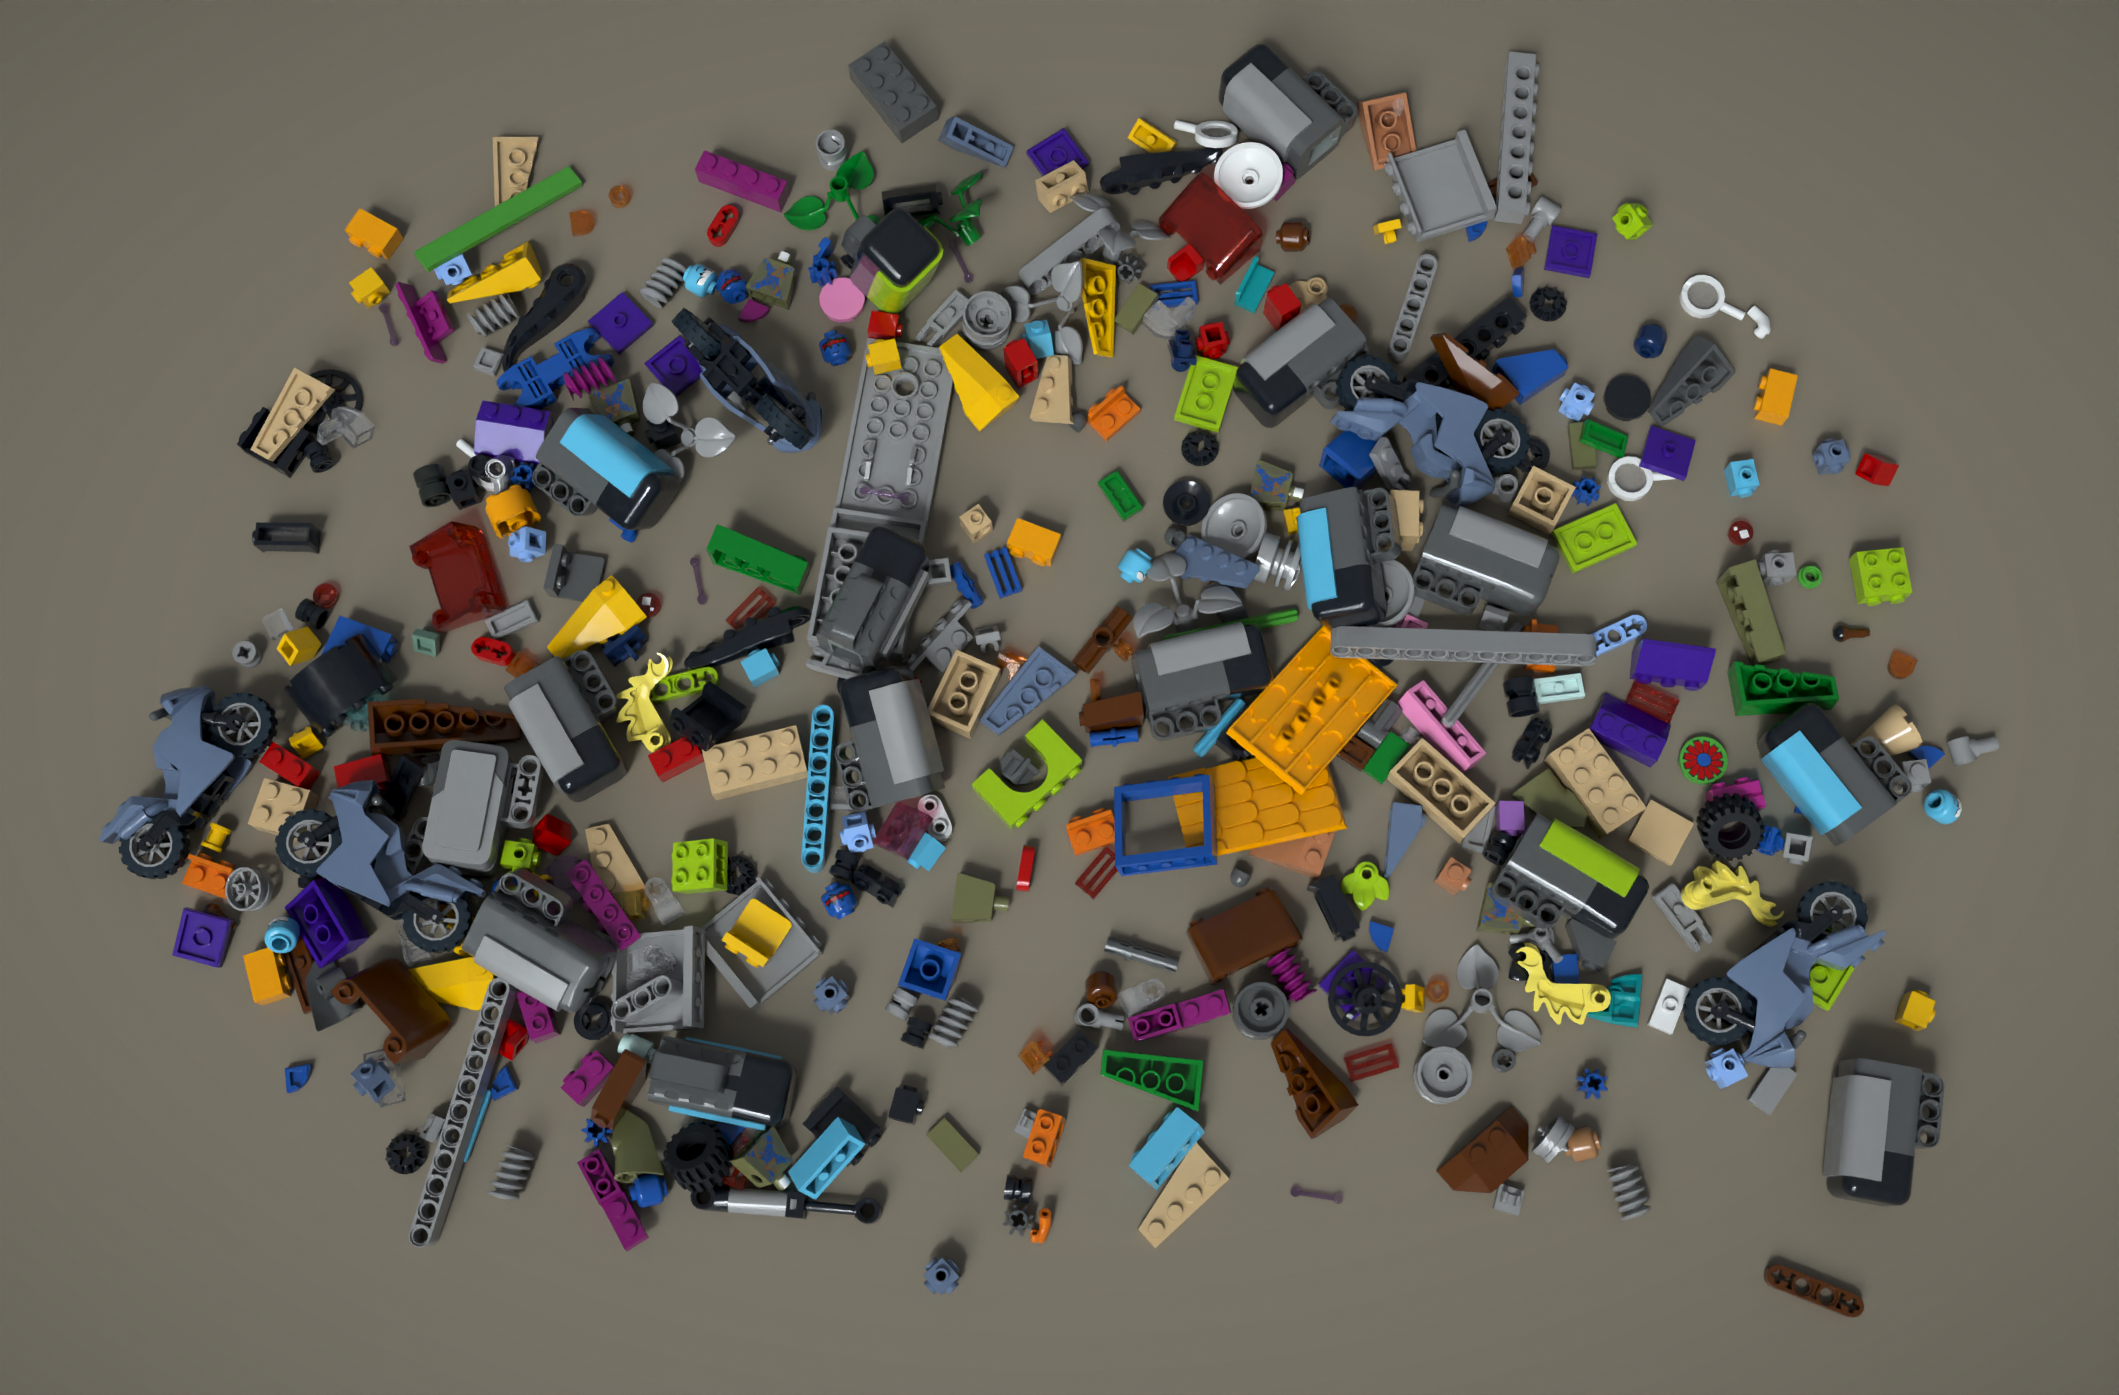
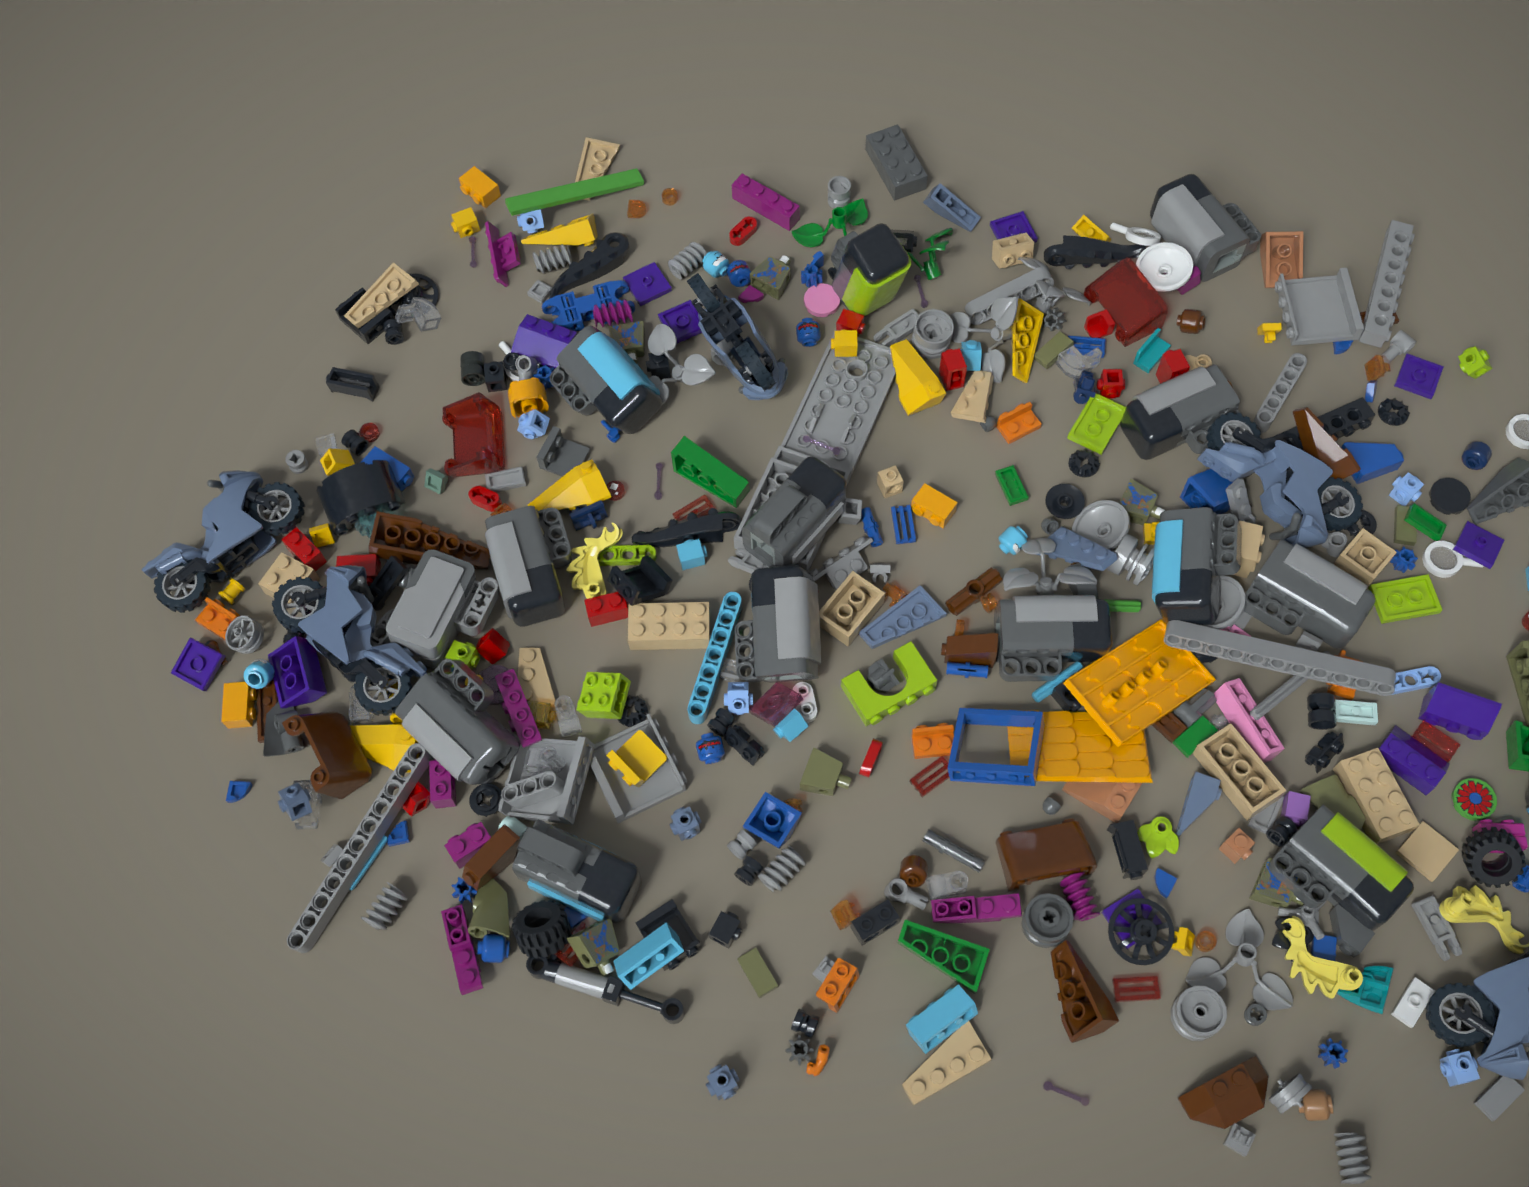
camera: 15 degrees right, 10 degrees down
black gear [385,1134,427,1174] -> none

